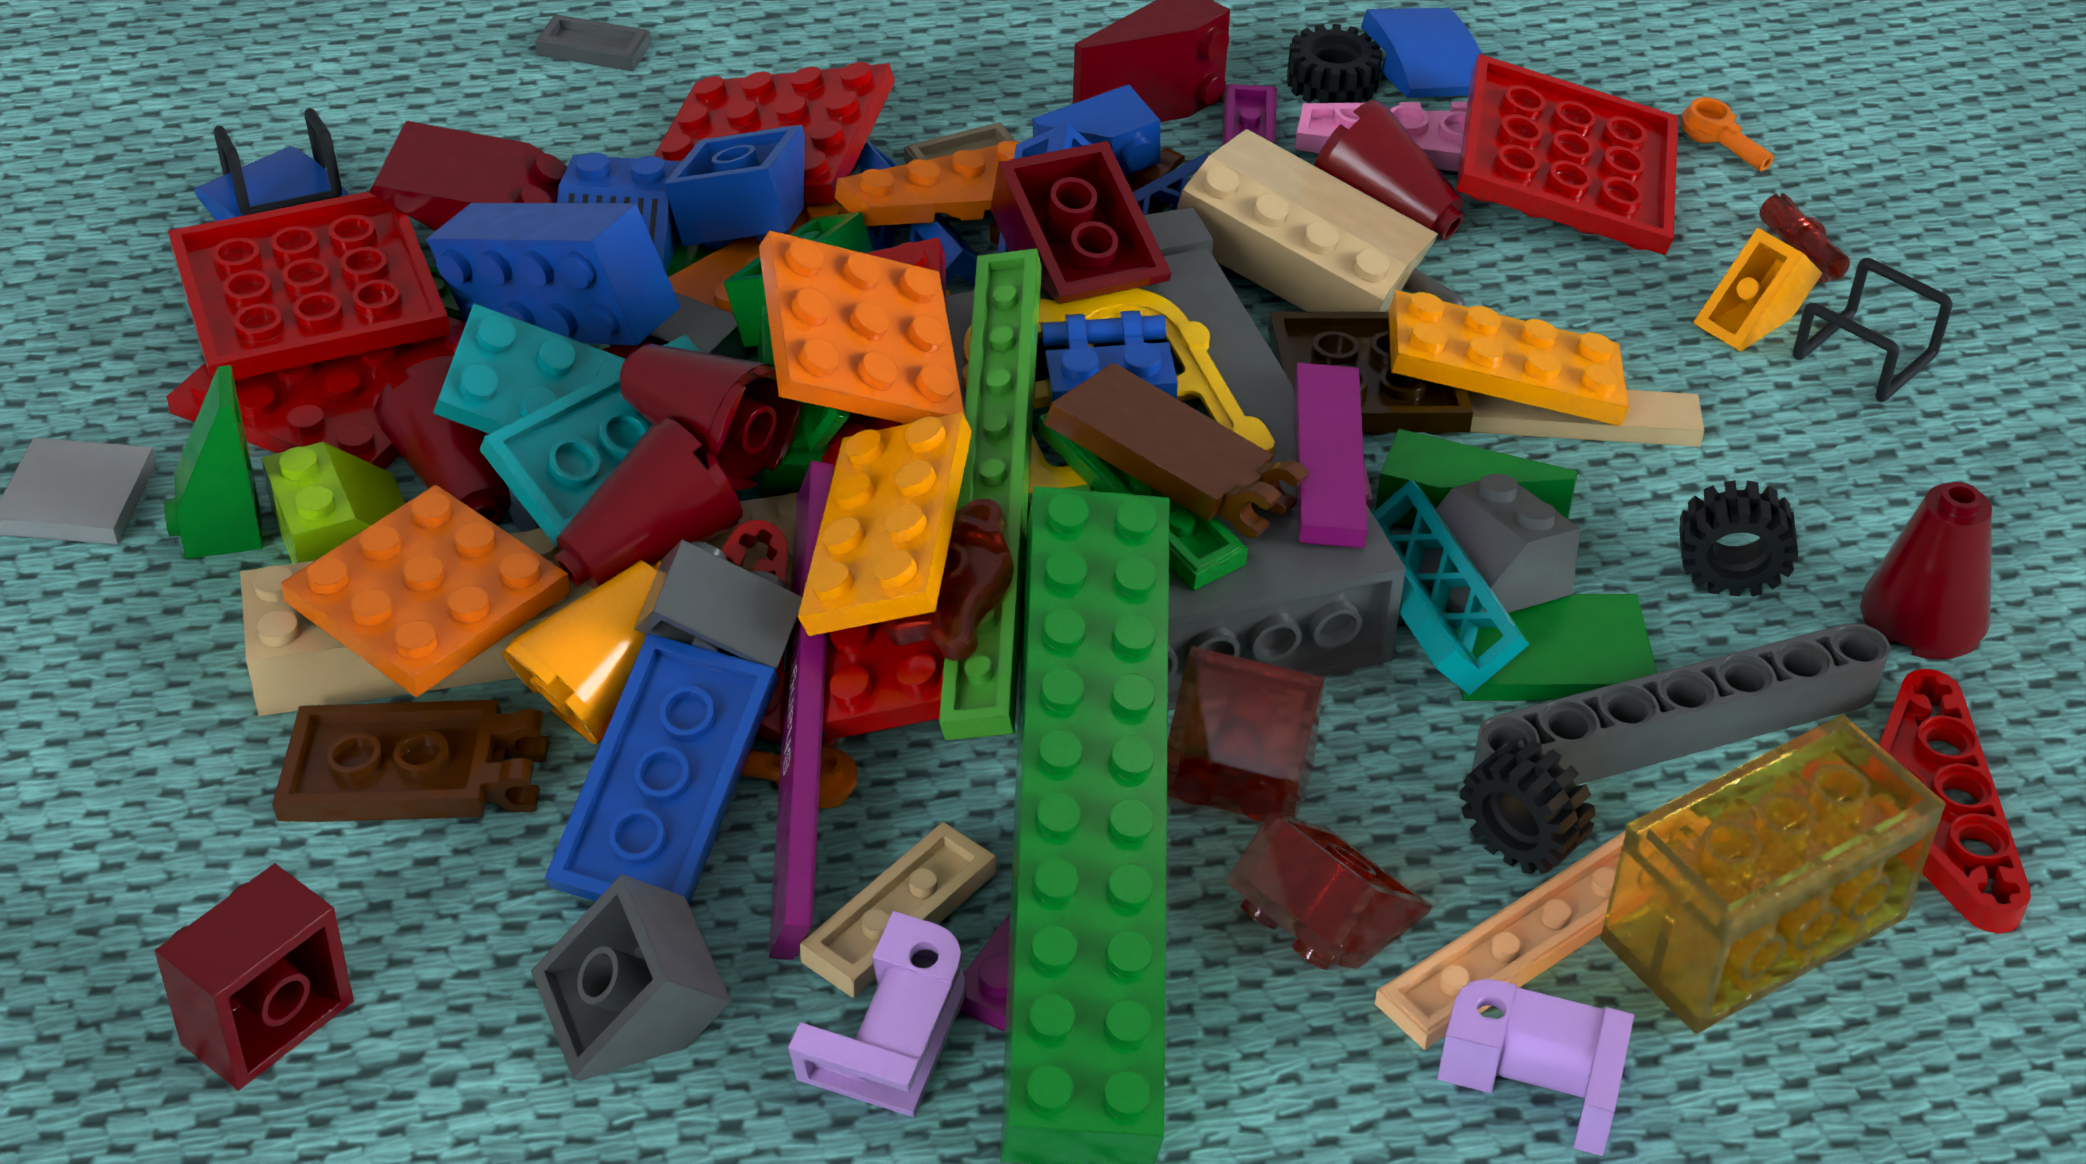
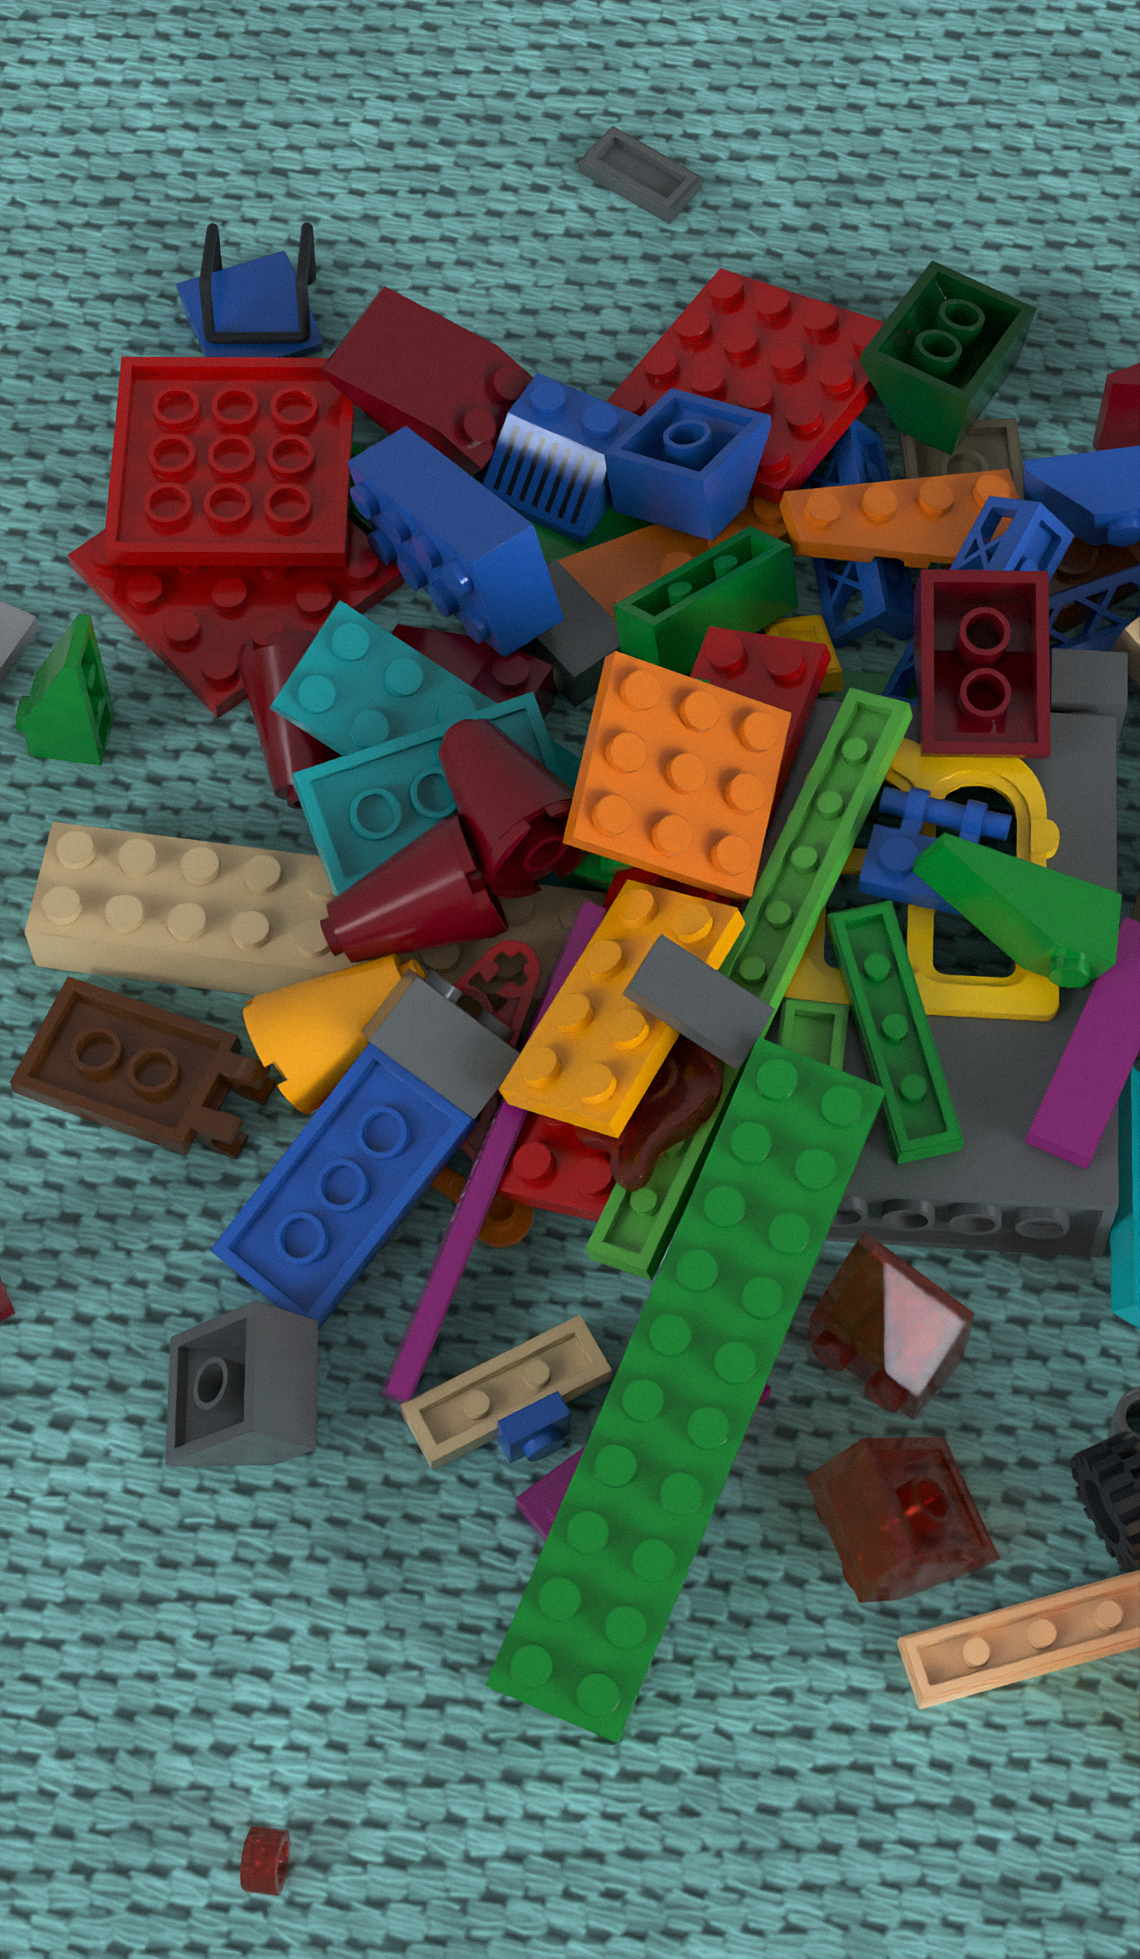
camera: 25 degrees right, 20 degrees up
lime slope [261,442,406,564] -> none
orange plate [281,485,570,698] -> none
lavender piece [788,911,966,1117] -> none
reddish brown tile [1044,362,1309,538] -> none
lavender piece [1437,979,1635,1156] -> none
none -> blue plate [497,1391,571,1464]
none -> dark grey tile [622,934,775,1069]
none -> dark green slope [859,260,1037,456]
none -> green slope [913,833,1122,989]

